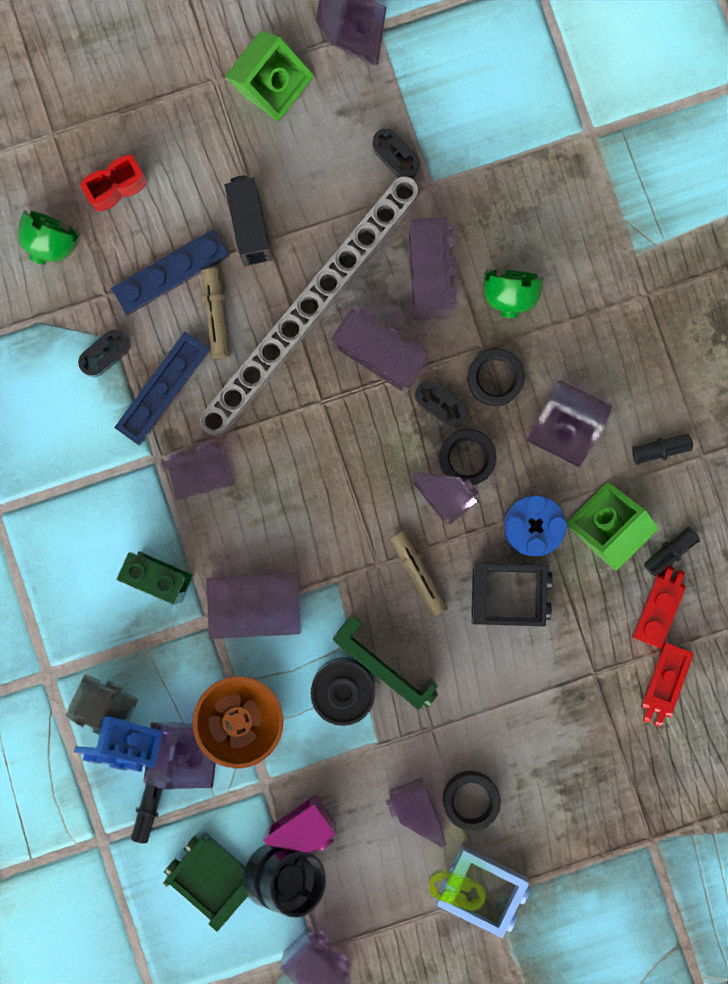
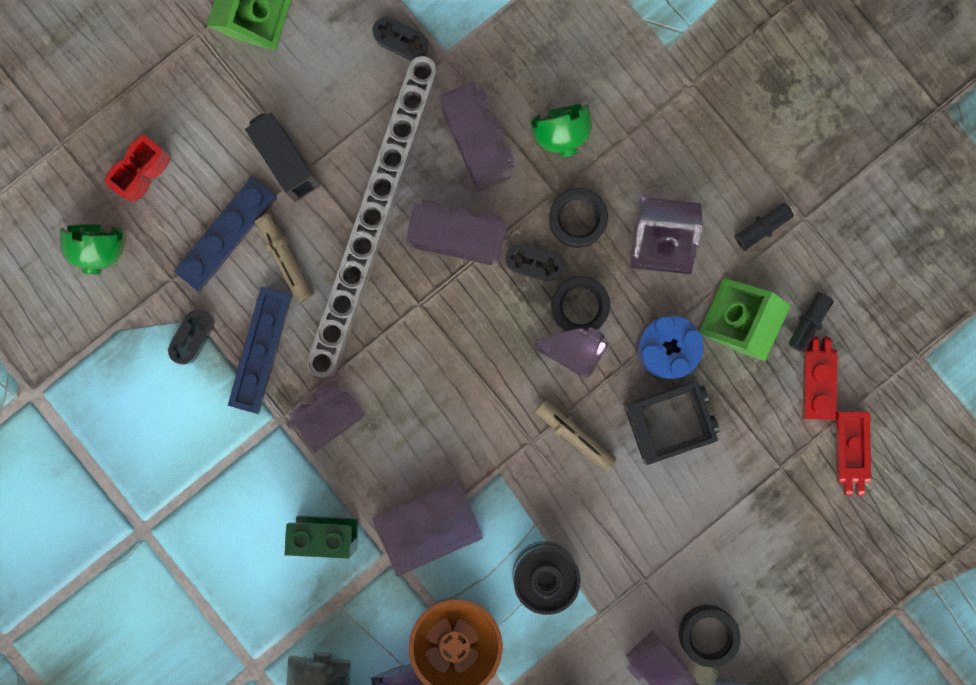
camera: 20 degrees left, 0 degrees up
dark green panel [332,614,438,710] -> none

